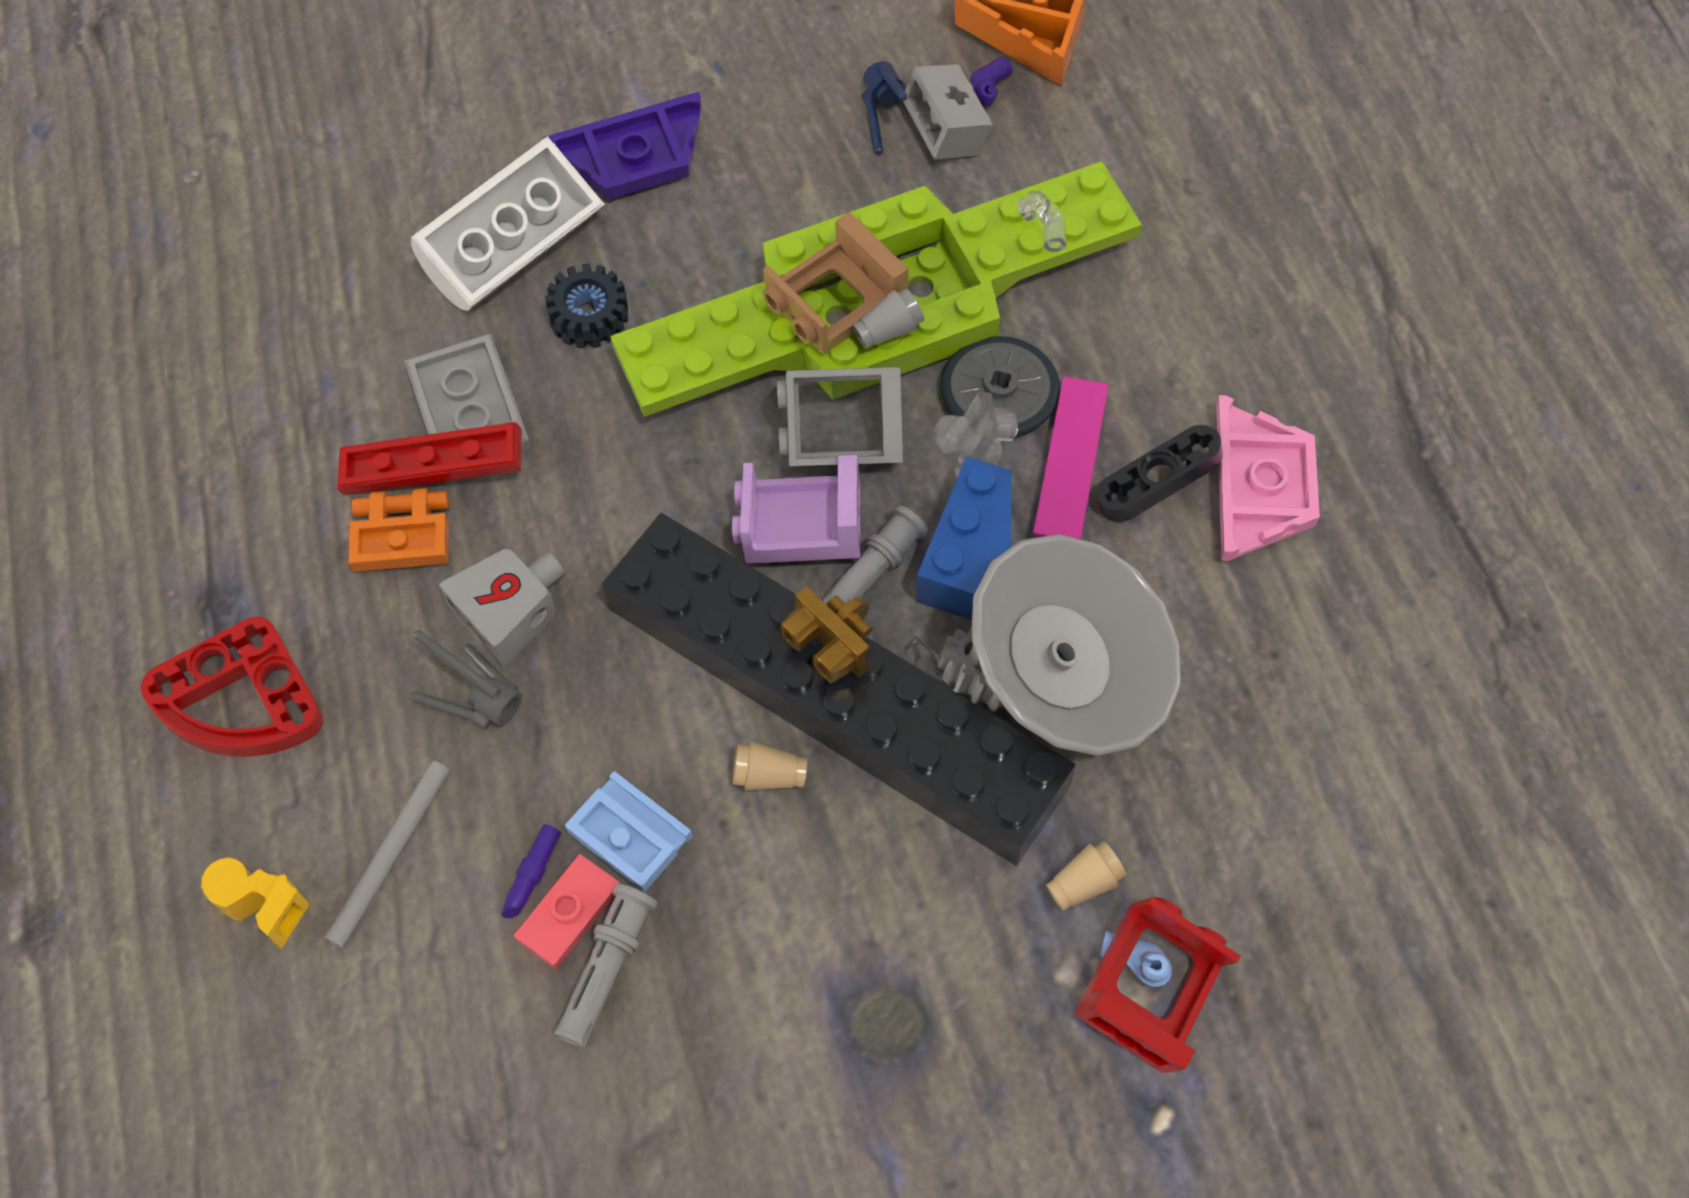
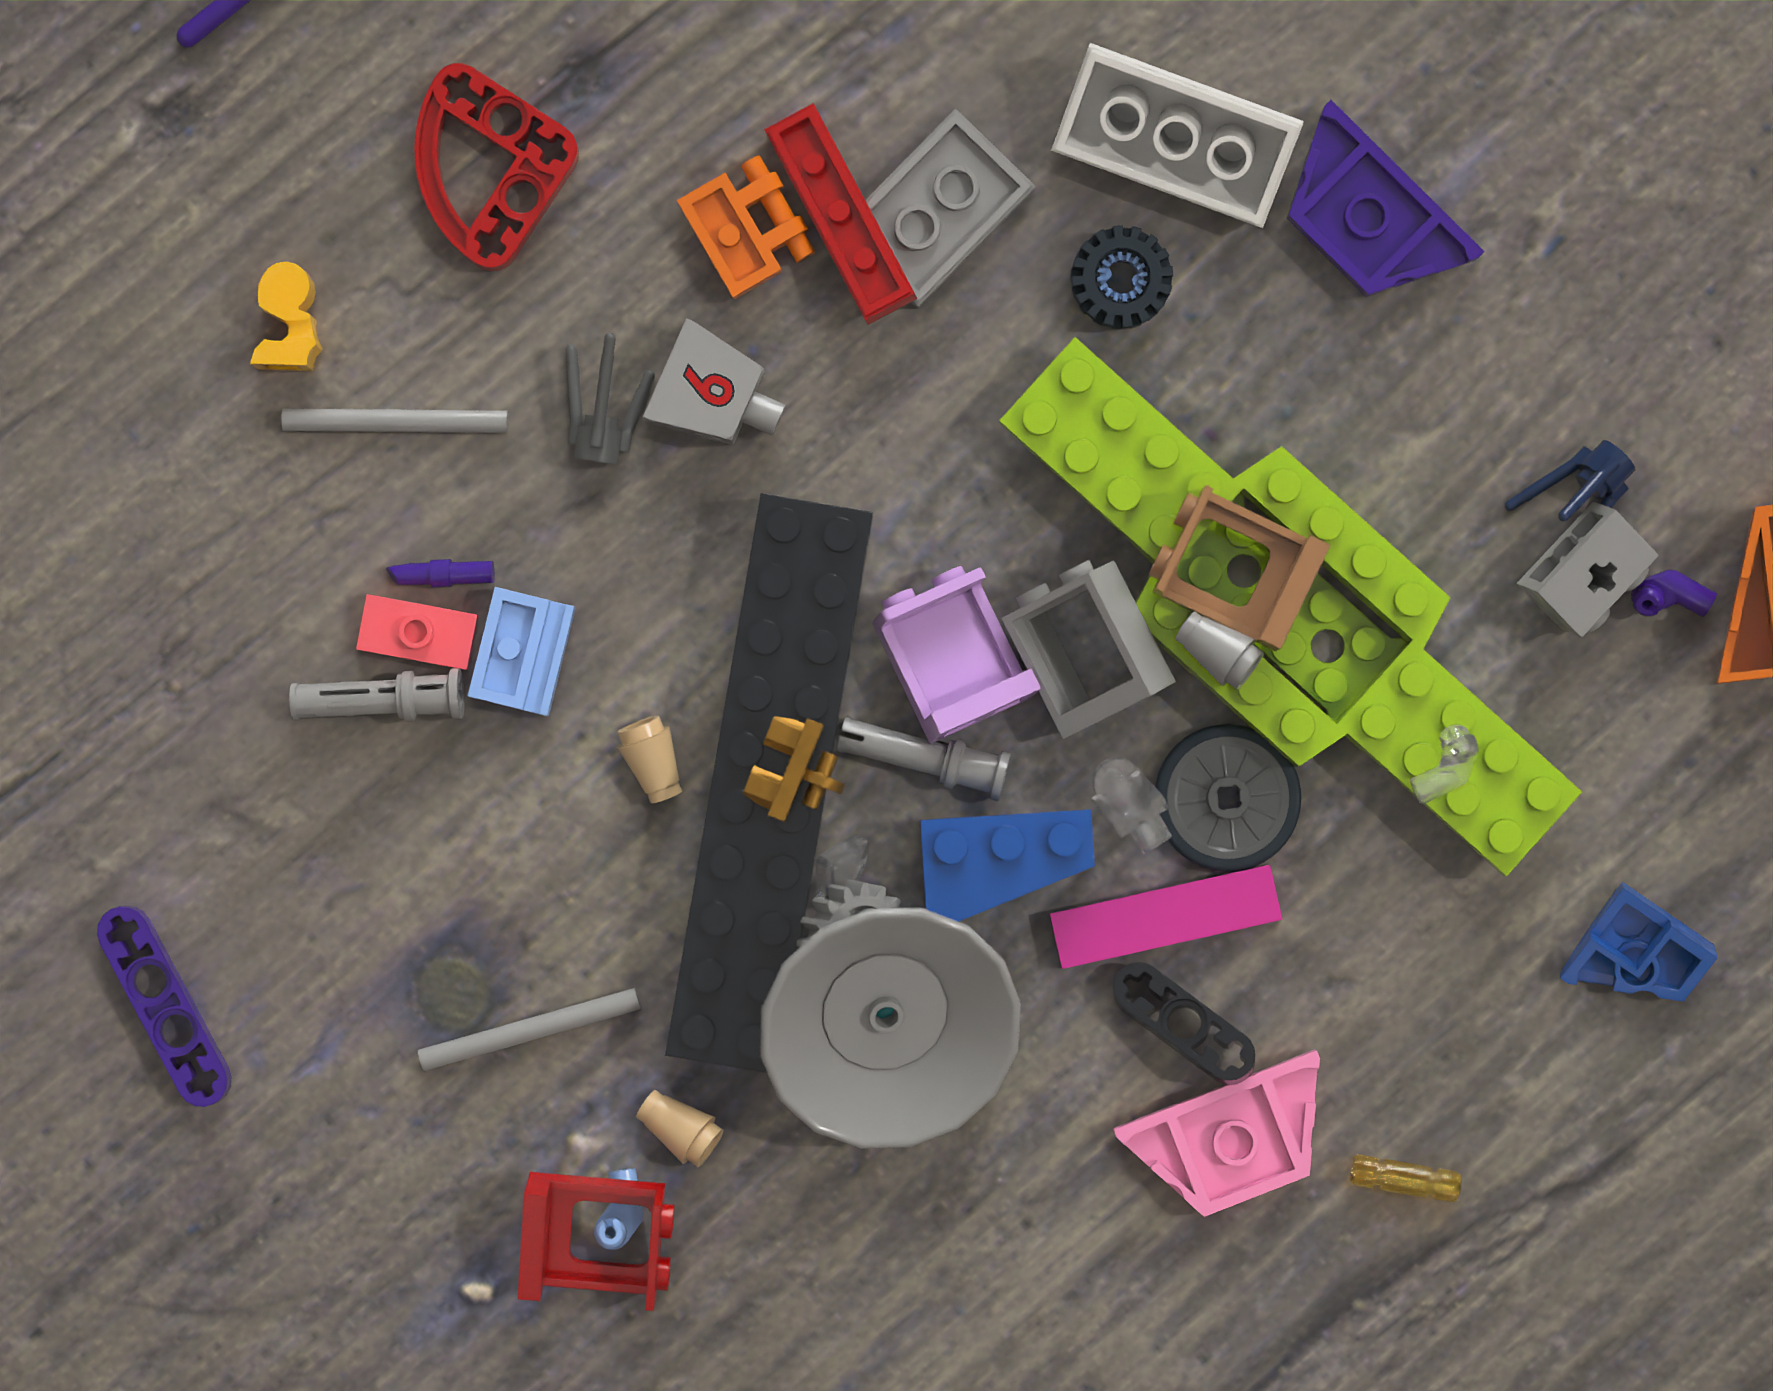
camera: 60 degrees right, 25 degrees up
none -> light grey bar [418,988,641,1071]
none -> clear yellow axle [1349,1154,1462,1203]
none -> blue slope [1560,882,1718,1002]

